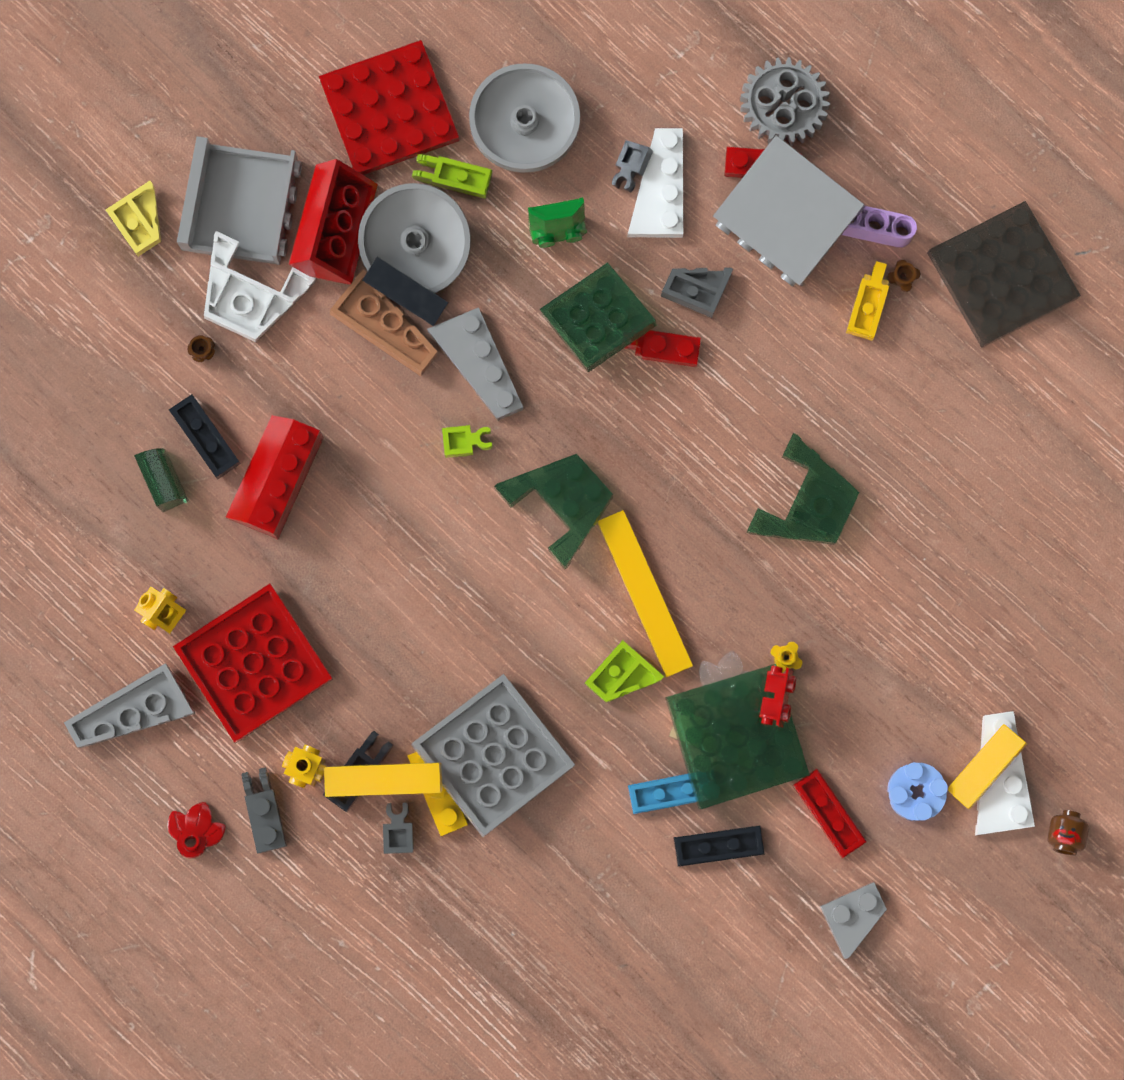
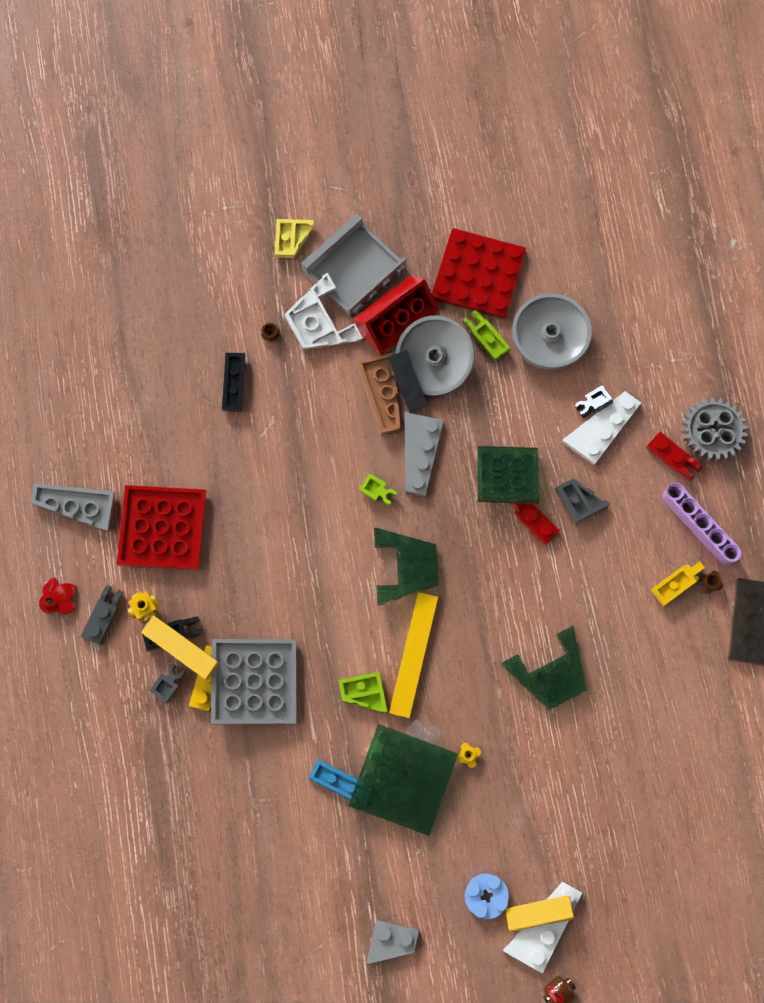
camera: 40 degrees right, 5 degrees down
clear green brick [134,448,189,512] -> none
yellow brick [134,587,186,634] -> none
red slope [226,415,324,540] -> none
green slope [528,197,587,248] -> none
black tile [673,825,765,867] -> none
light grey panel [713,135,866,287] -> none
red hinge [759,666,797,728] -> none
red tile [792,769,867,858] -> none

